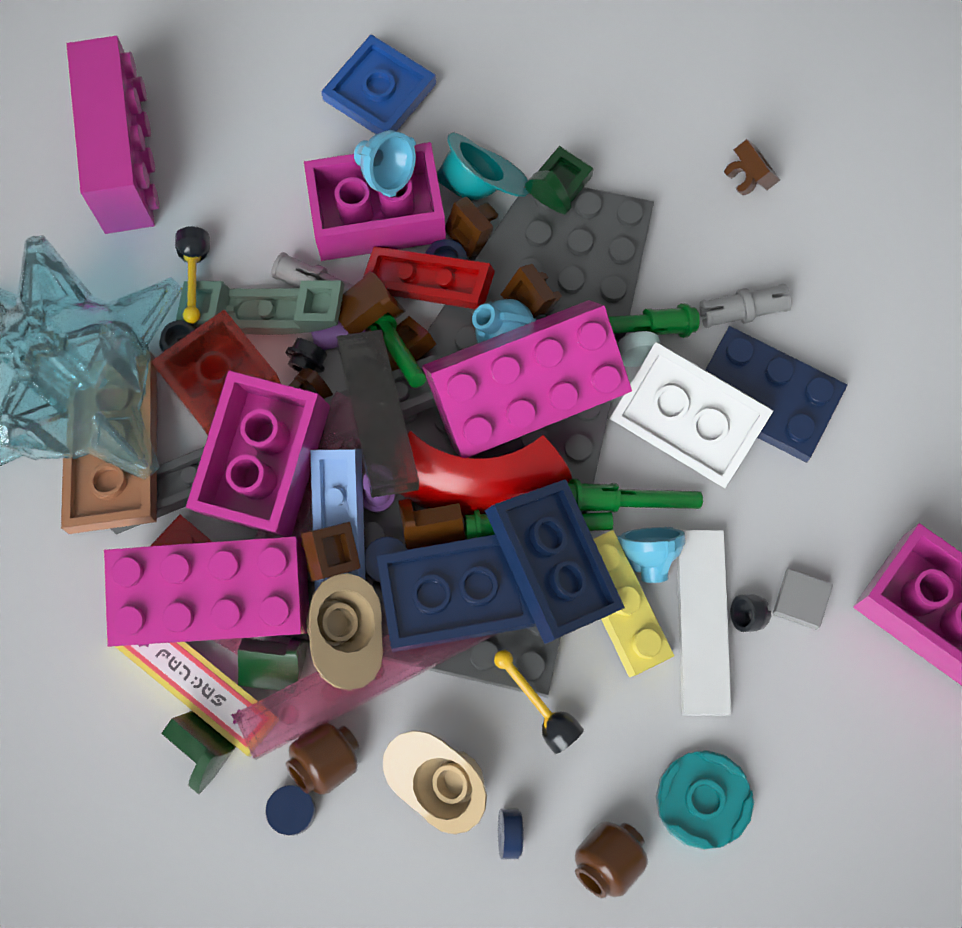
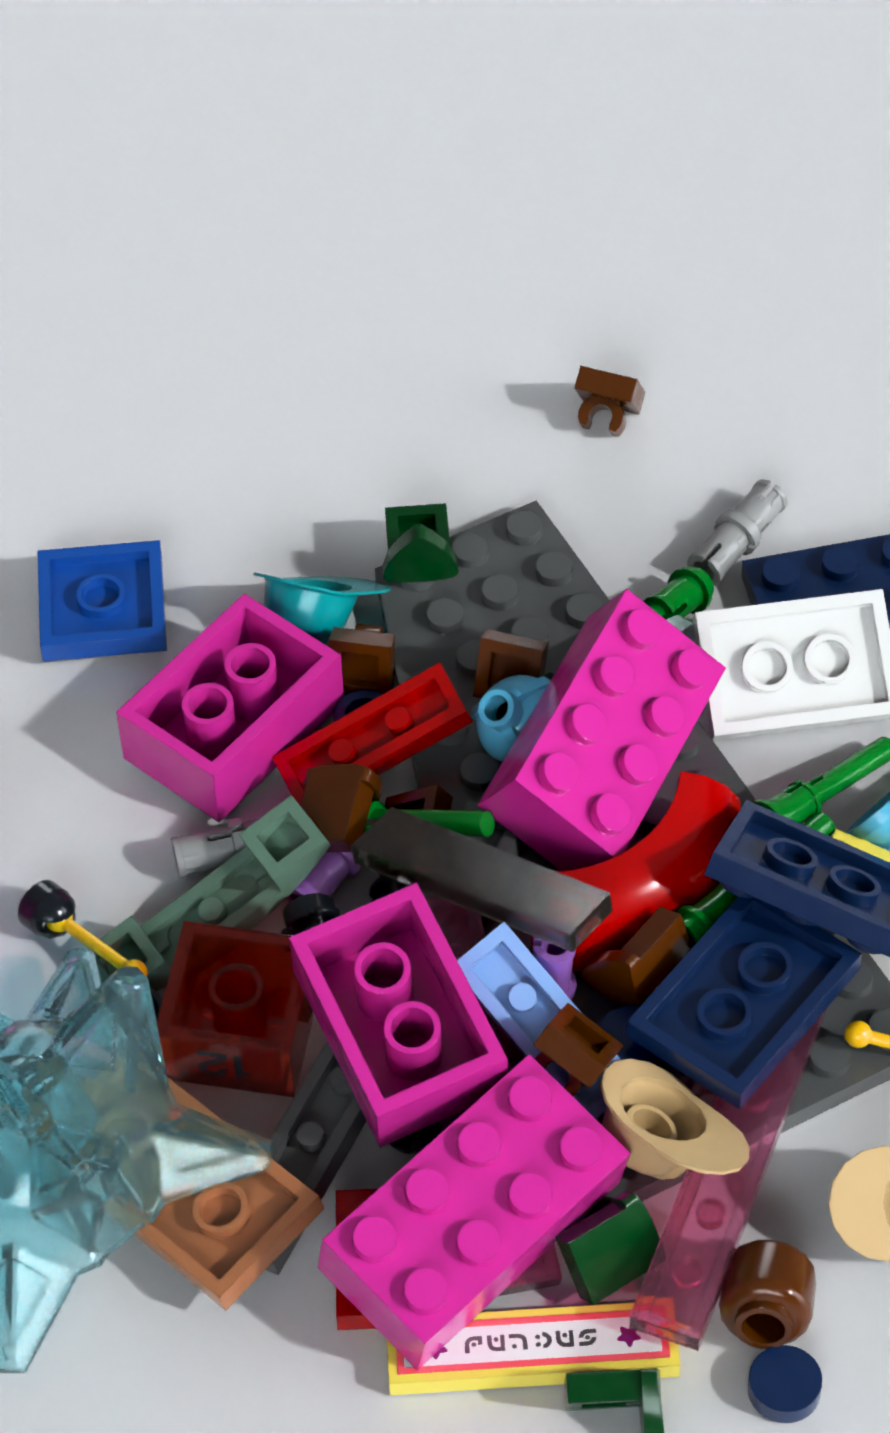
camera: 40 degrees left, 20 degrees down
medium azure piece [354,130,416,197] -> none

